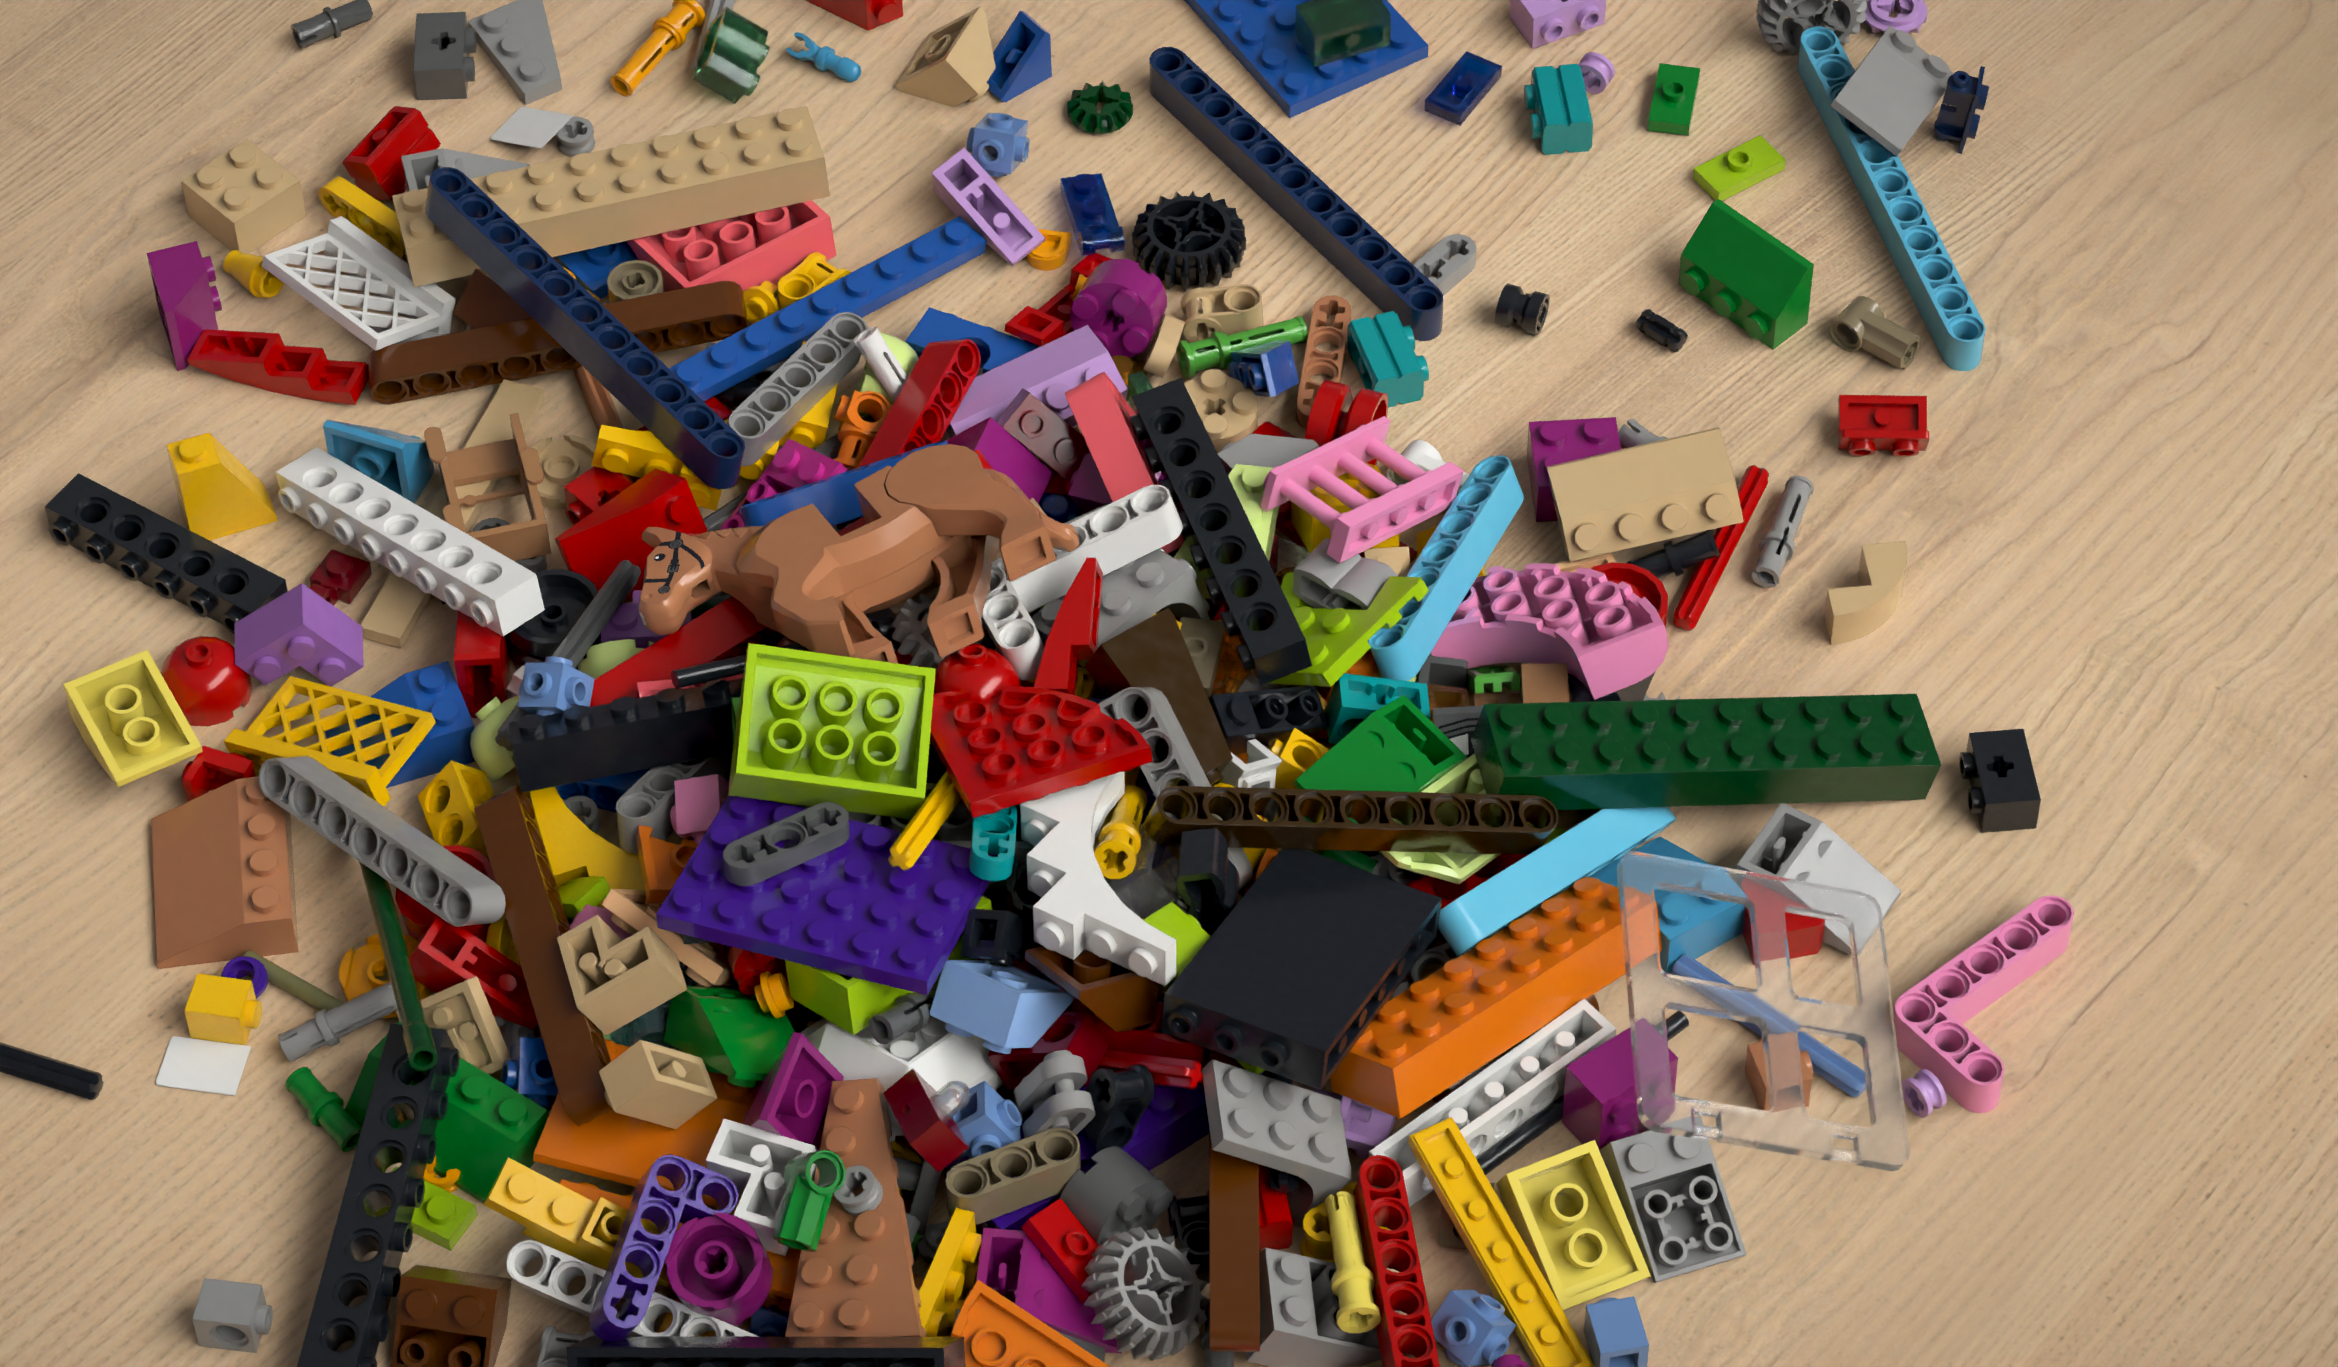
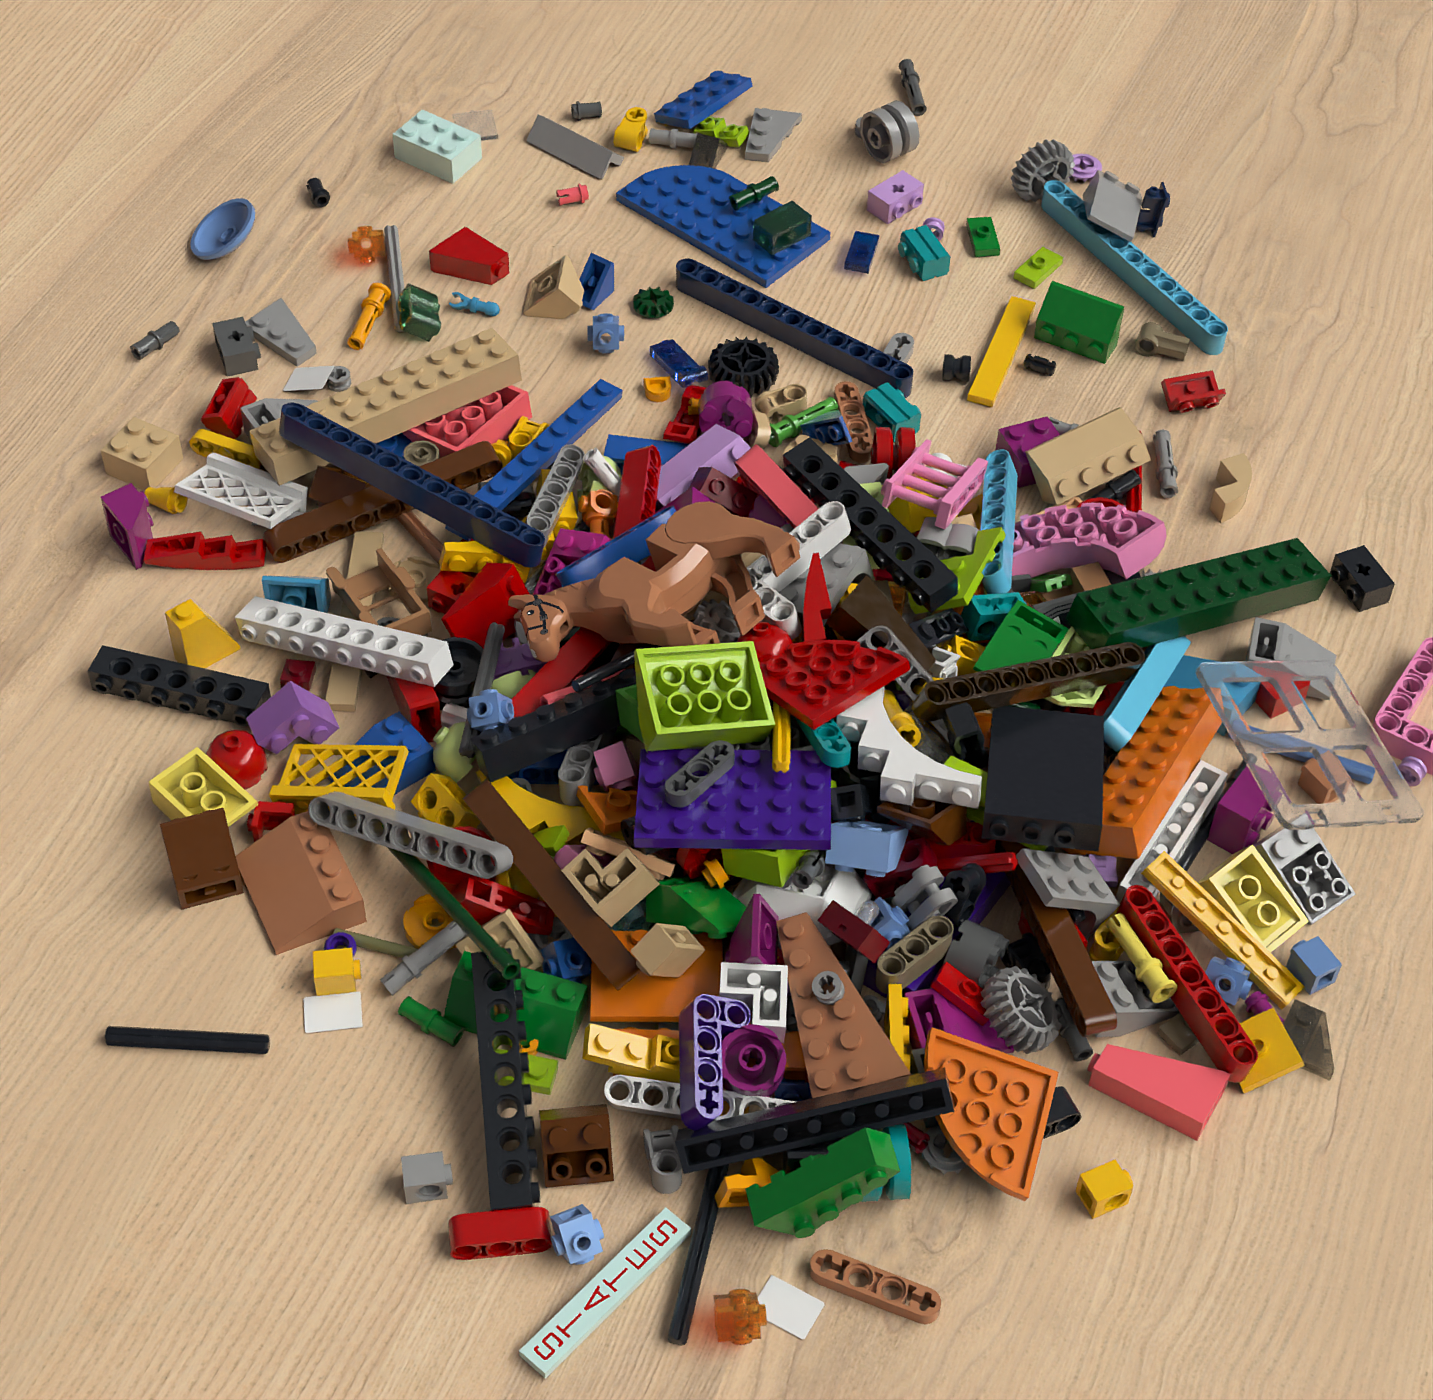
camera: 20 degrees left, 0 degrees up
green piece [772,1150,846,1252] -> none
lavender slope [932,148,1045,266] -> none
none -> reddish brown slope [160,808,244,910]
none -> yellow tile [967,296,1036,407]

